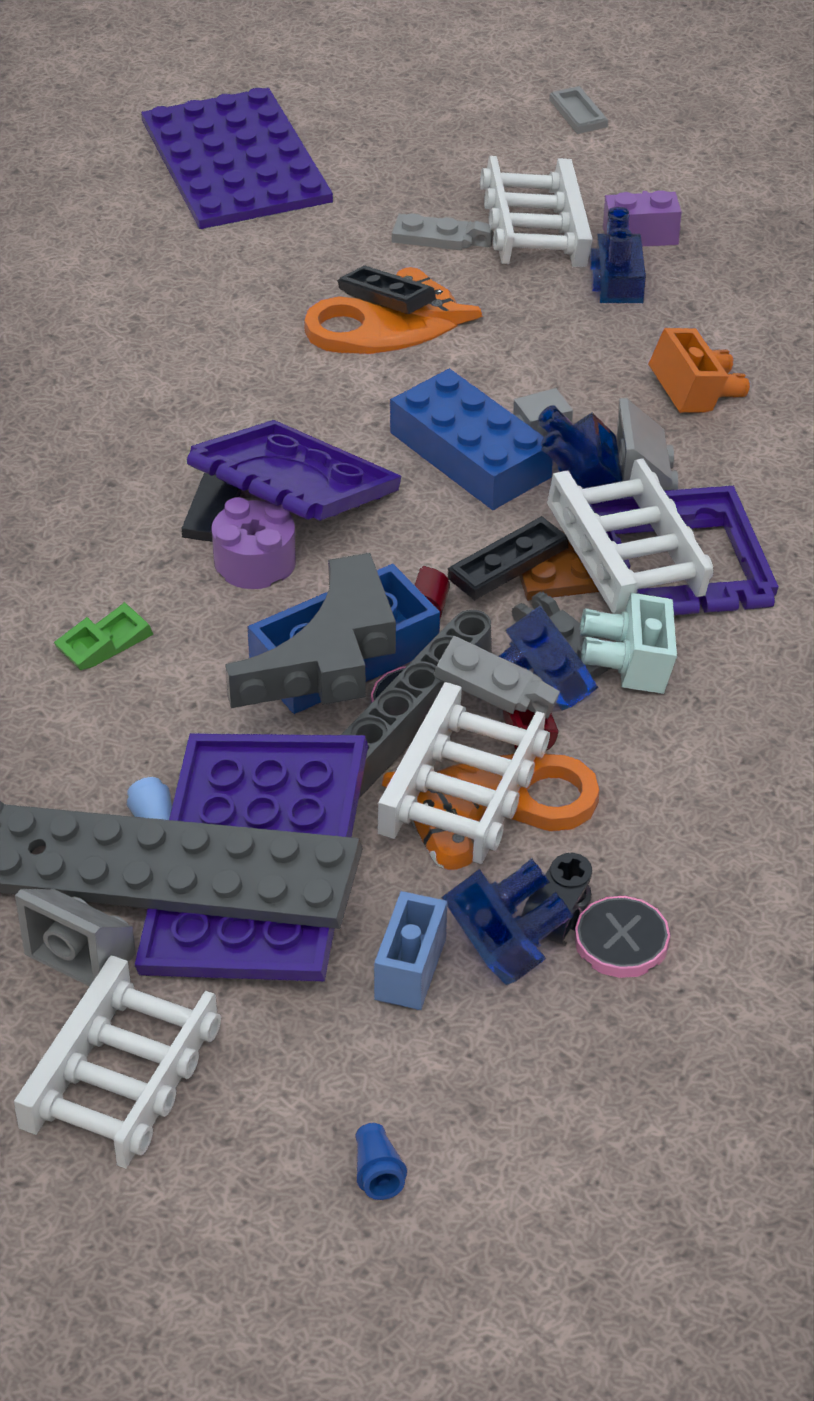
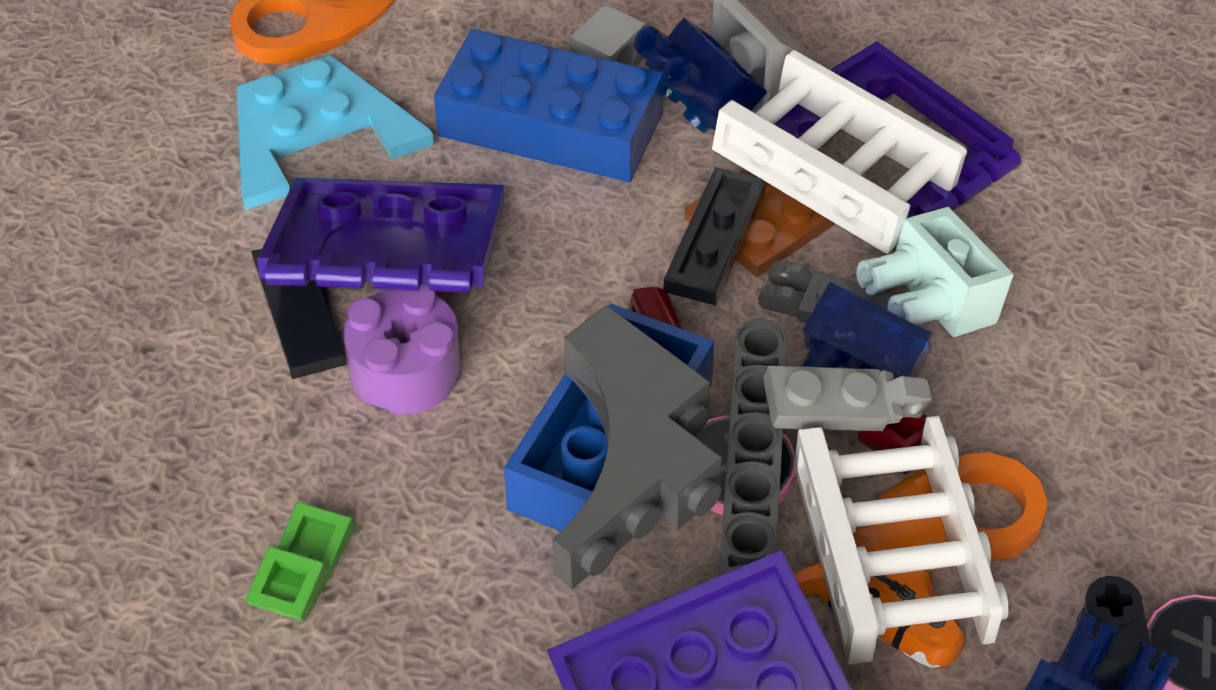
camera: 30 degrees left, 5 degrees up
none -> medium azure wing [237,55,434,210]

